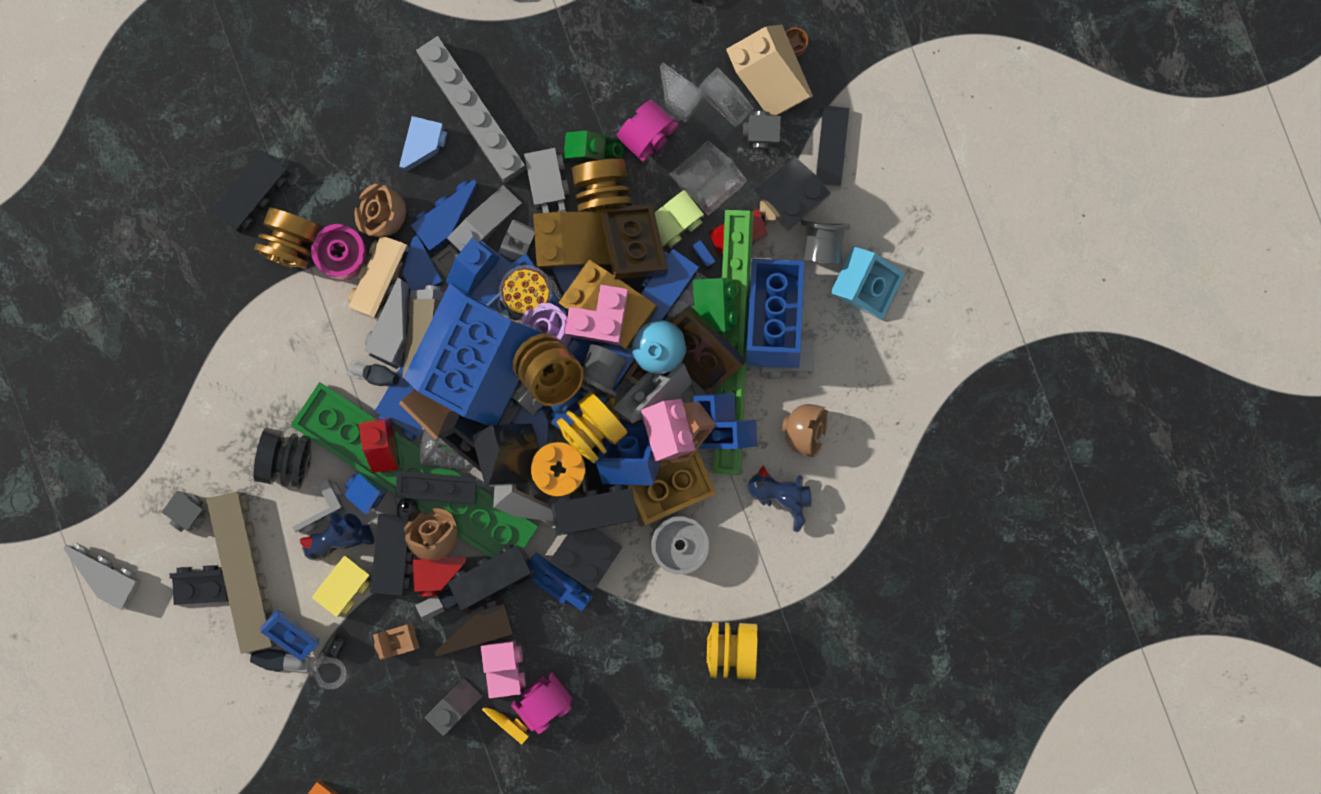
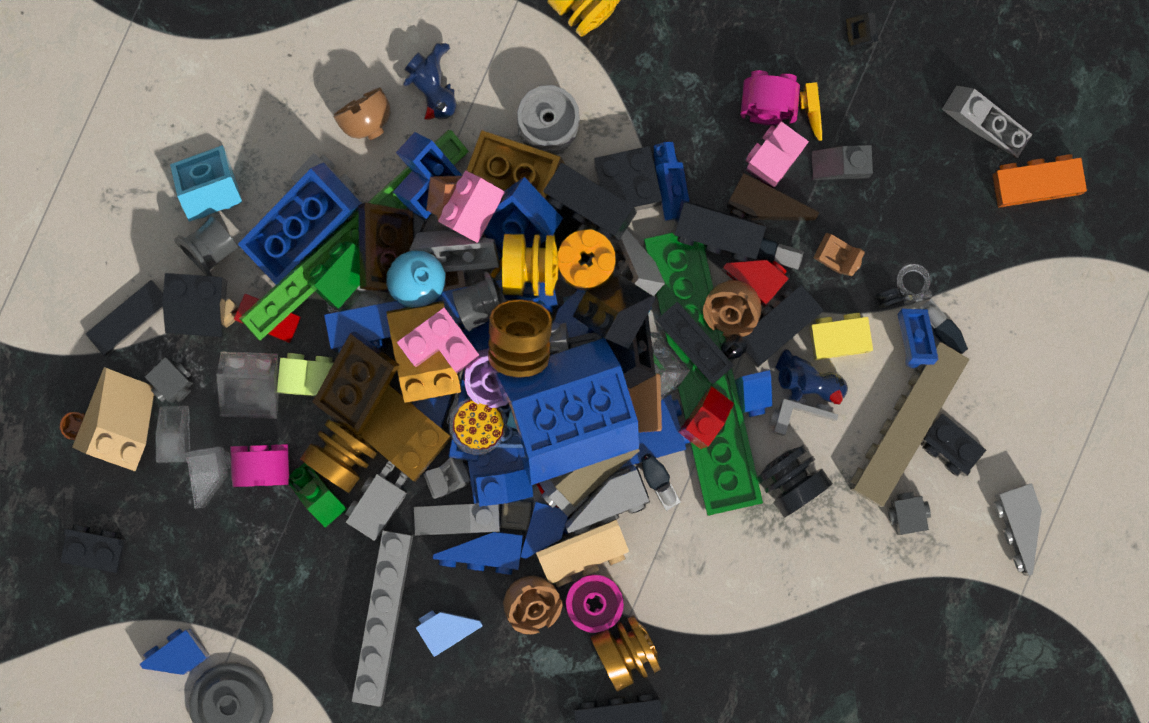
camera: 135 degrees left, 0 degrees up
blue tile [692,240,716,270] -> none

